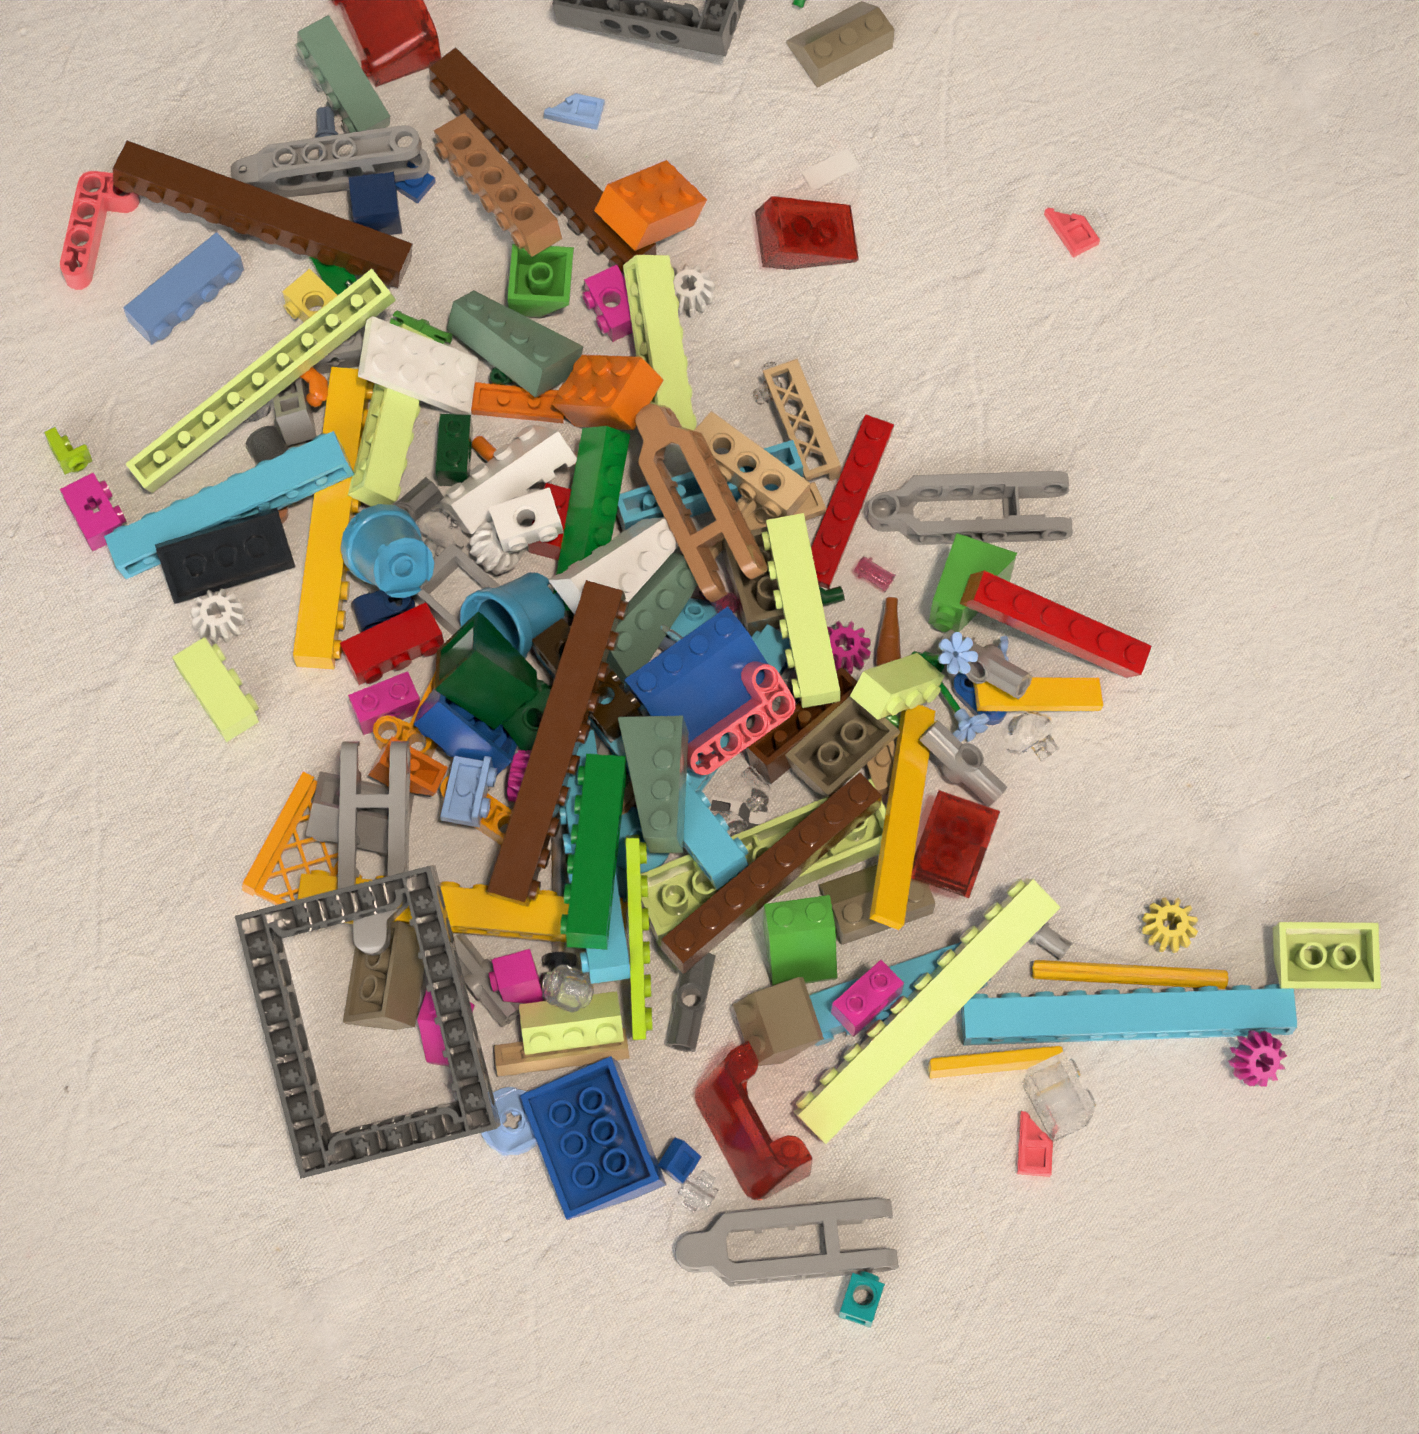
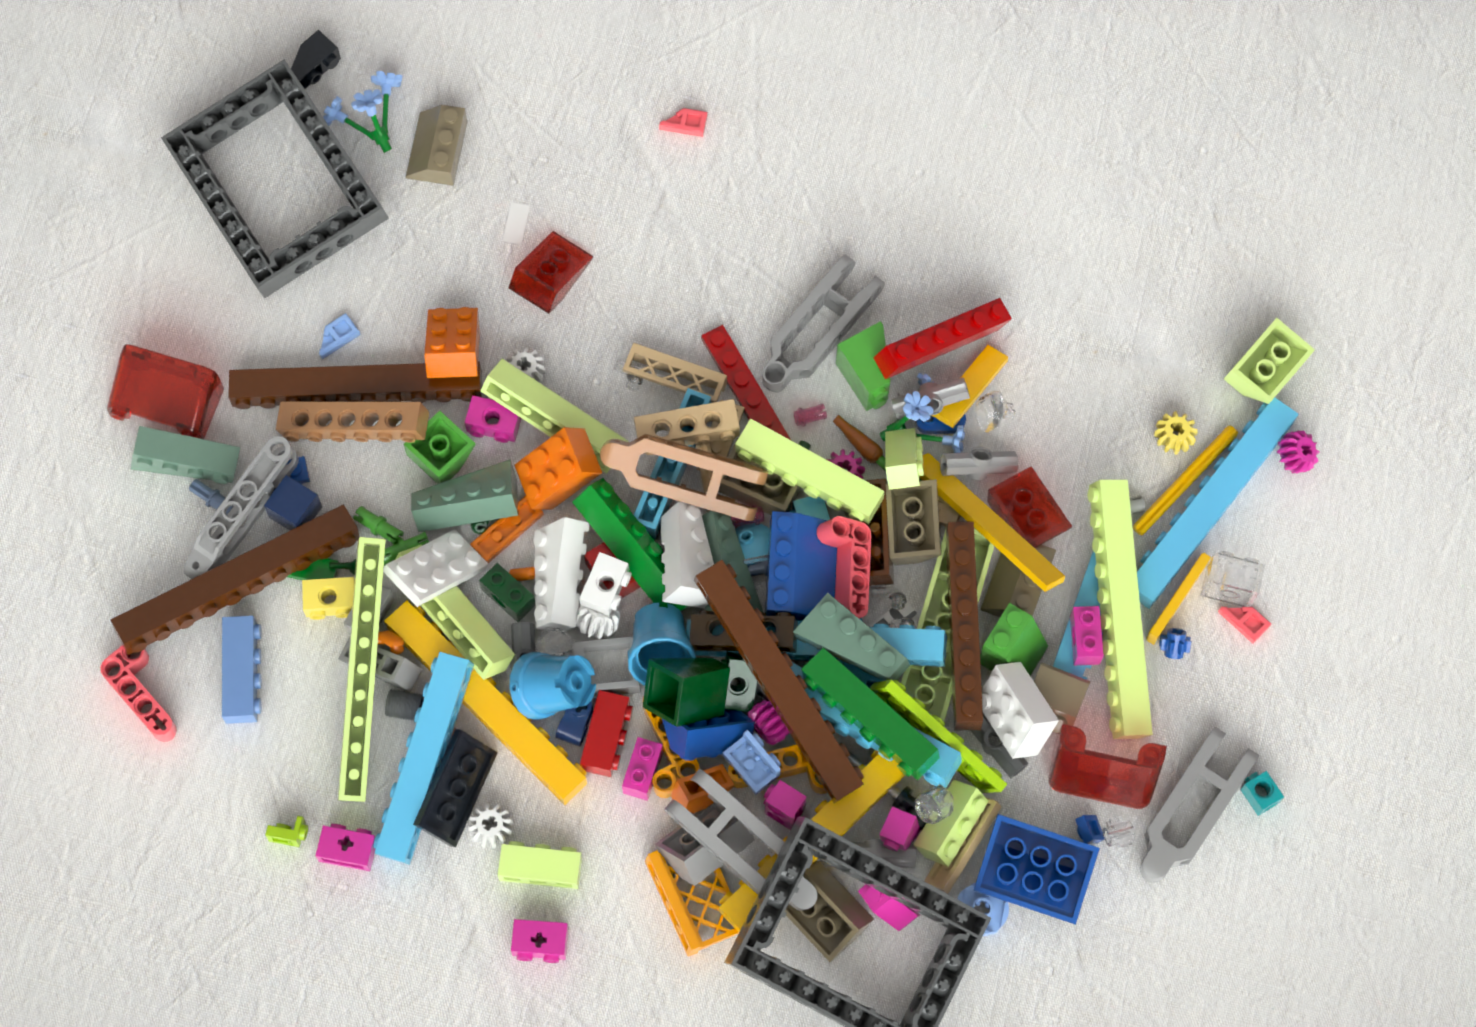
camera: 50 degrees left, 0 degrees up
none -> bright green pin [353,506,404,545]
none -> dark pink brick [511,919,569,963]
none -> dark pink brick [763,780,807,830]
none -> white brick [982,662,1059,759]
none -> blue gear [1159,628,1192,659]

